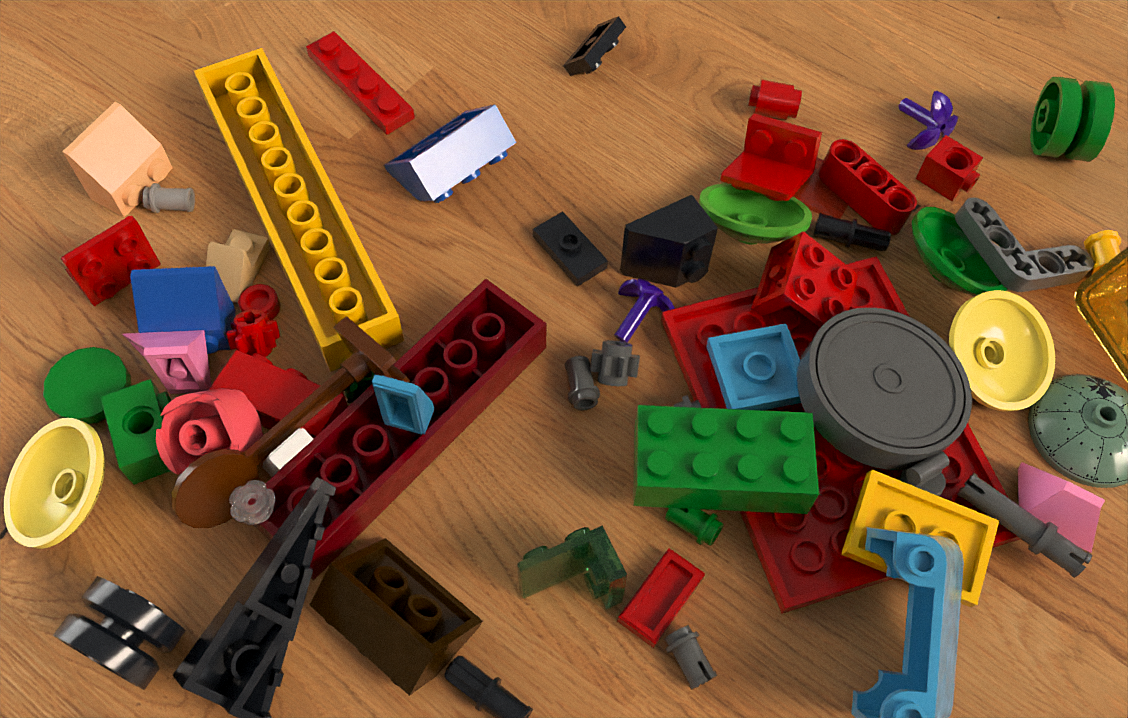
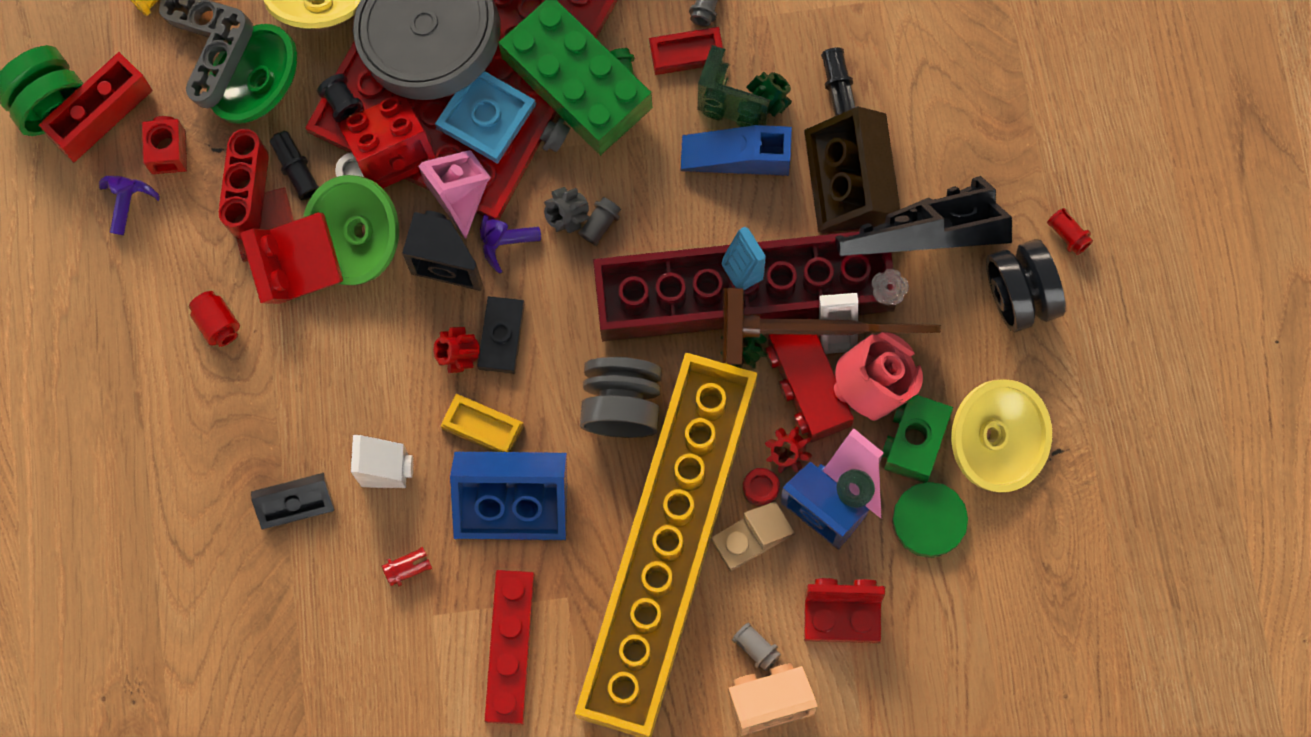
camera: 130 degrees left, 15 degrees up
none -> red brick [39,52,153,163]
none -> black bush [317,74,363,122]
none -> white slope [351,435,414,488]
none -> red pin [381,547,432,587]
none -> bright pink slope [419,150,491,239]
none -> red gear [433,327,480,373]
none -> yellow tile [441,393,524,452]
none -> dark grey wheel [580,357,662,438]
none -> blue slope [681,125,792,176]
none -> dark green gear [746,72,792,117]
none -> clear green plate [837,469,875,508]

